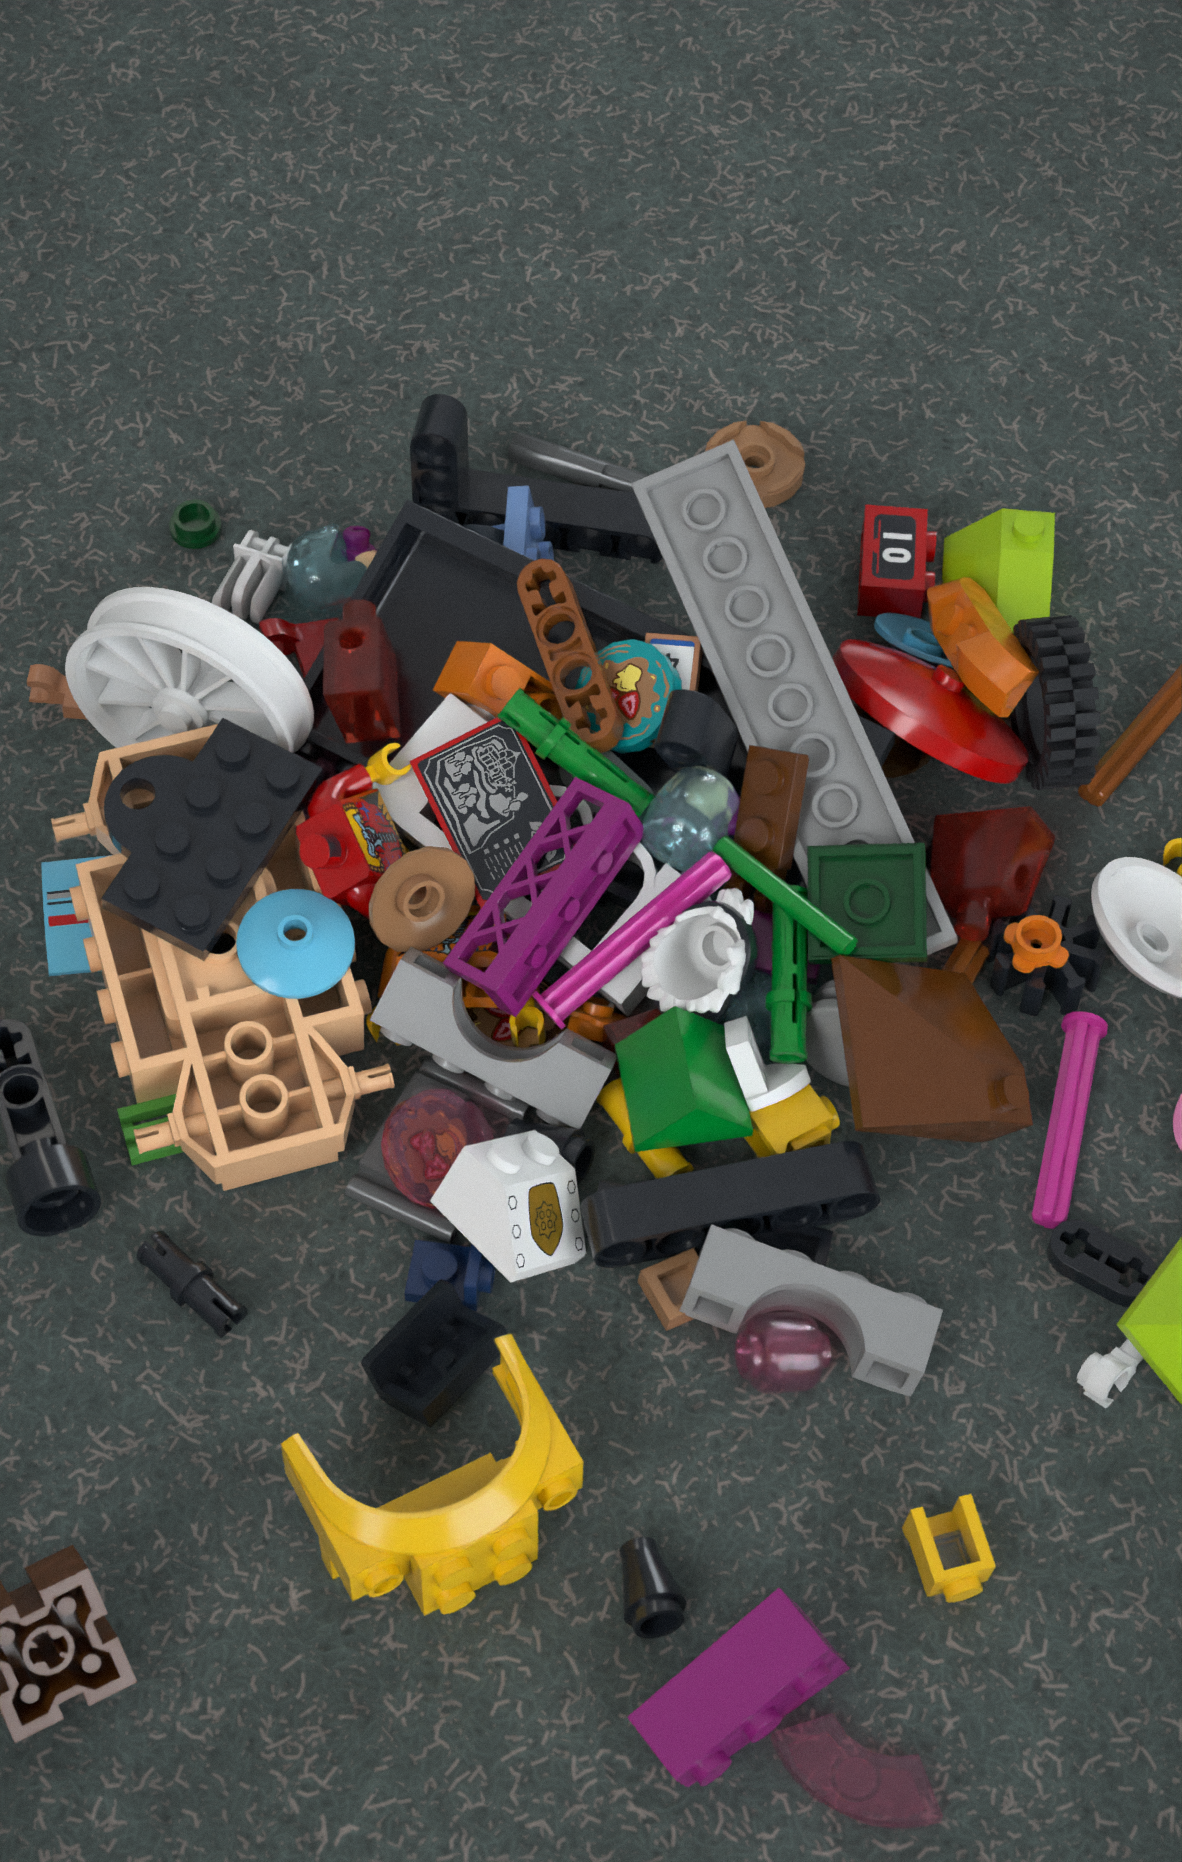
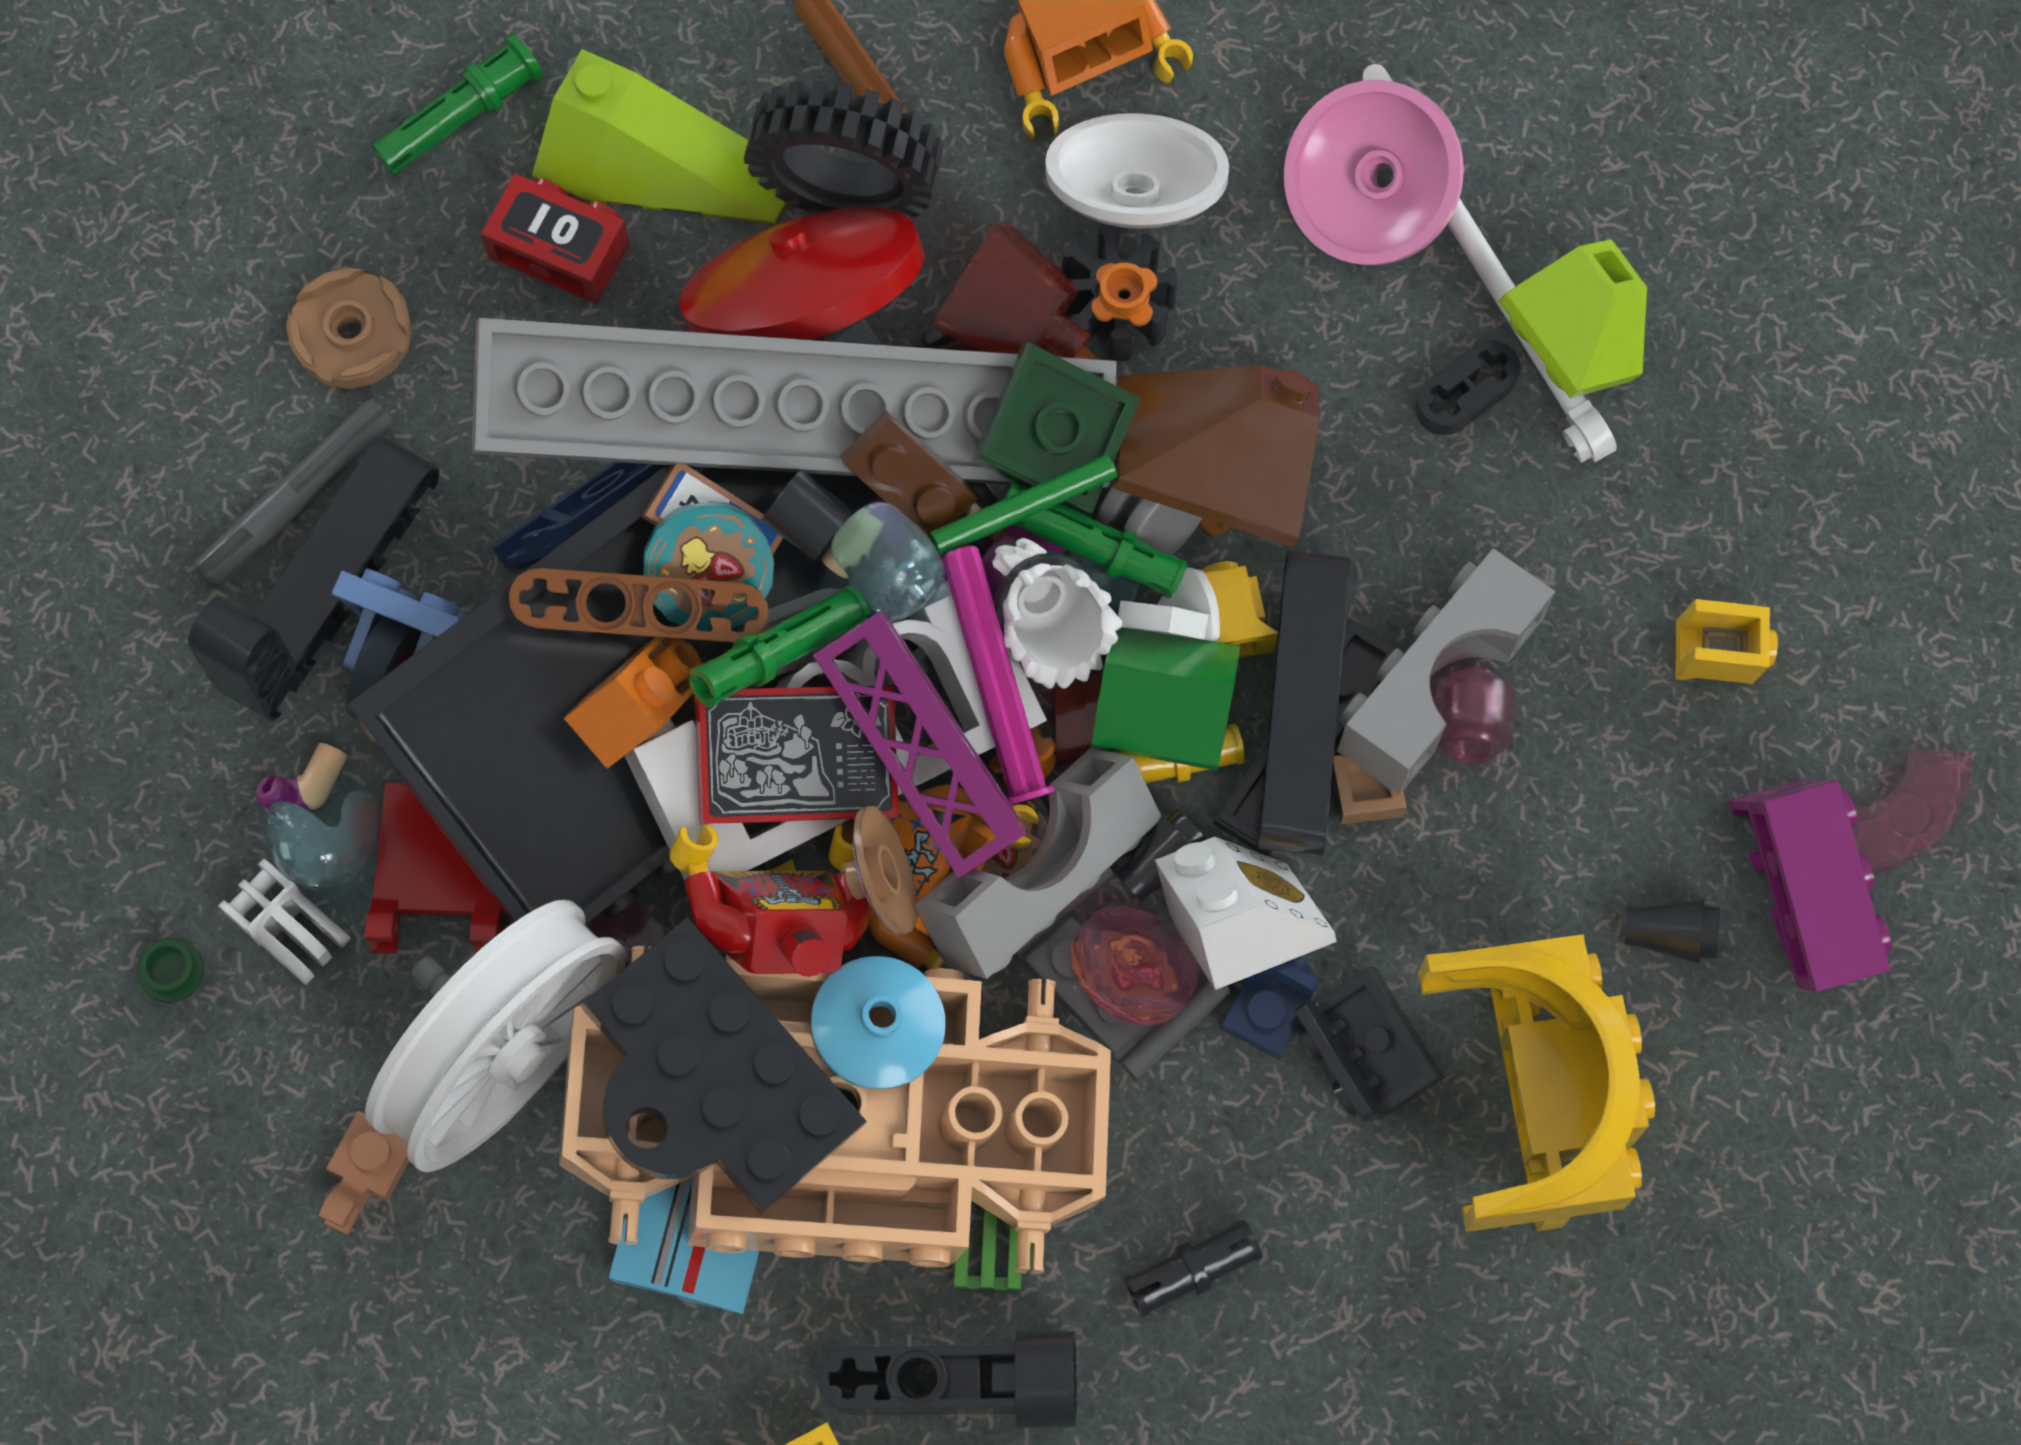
camera: 70 degrees left, 15 degrees up
clear red torso [323,600,401,743] -> none
medium azure dish [874,613,953,668] -> none
orange brick [927,577,1039,718] -> none
dark pink axle [1032,1011,1108,1229] -> none
none -> green pin [370,33,544,177]

